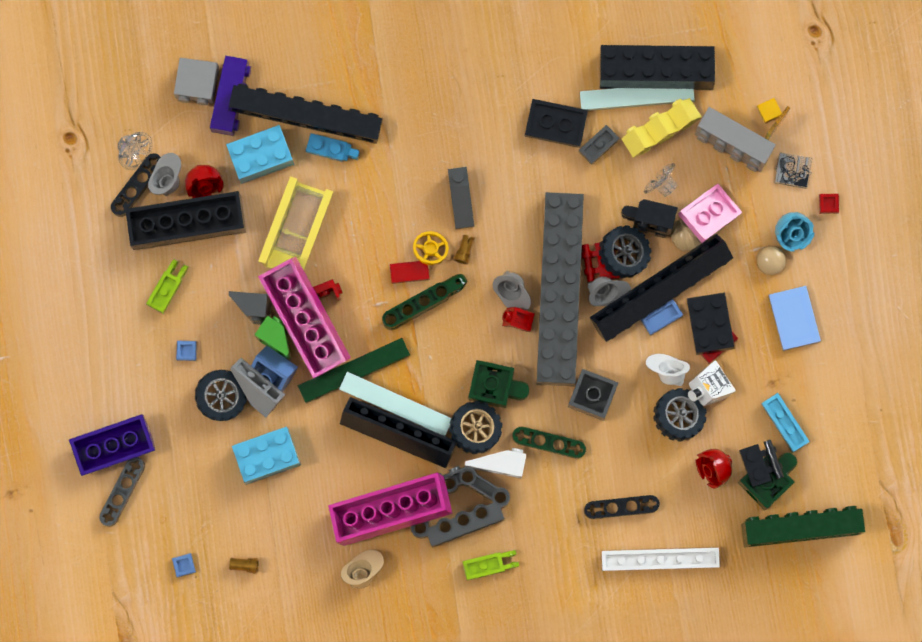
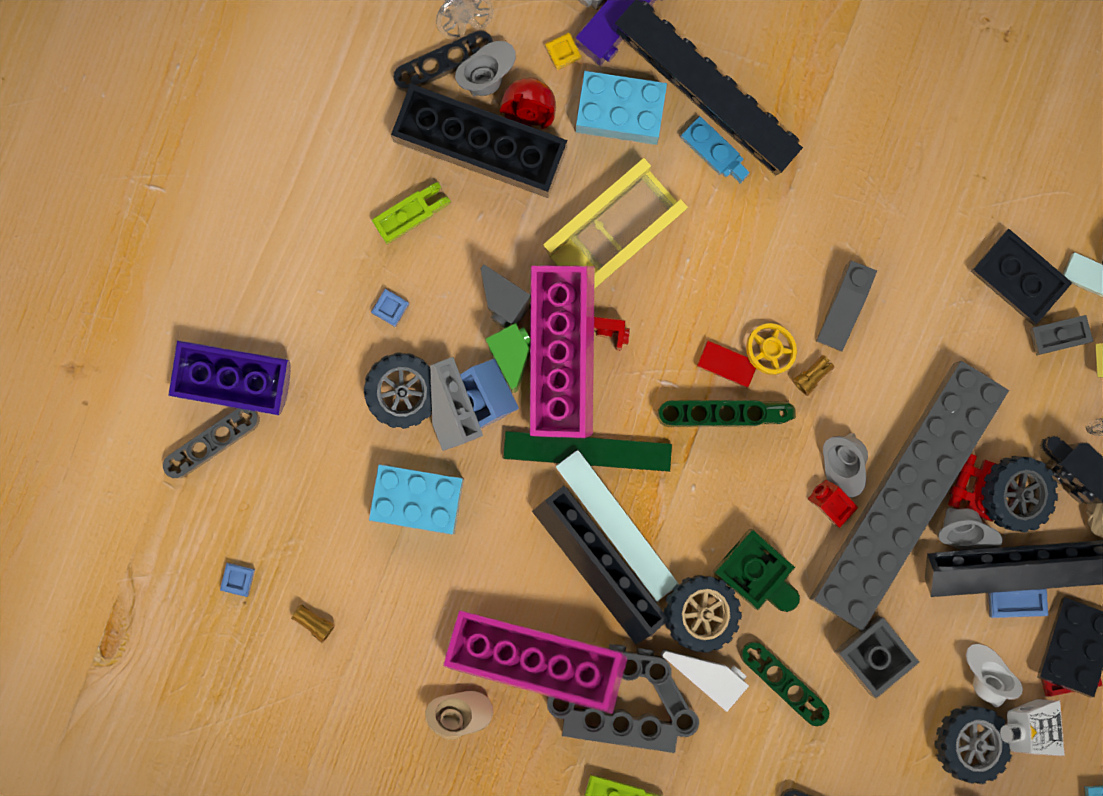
camera: 25 degrees right, 5 degrees up
none -> yellow tile [545,33,582,71]

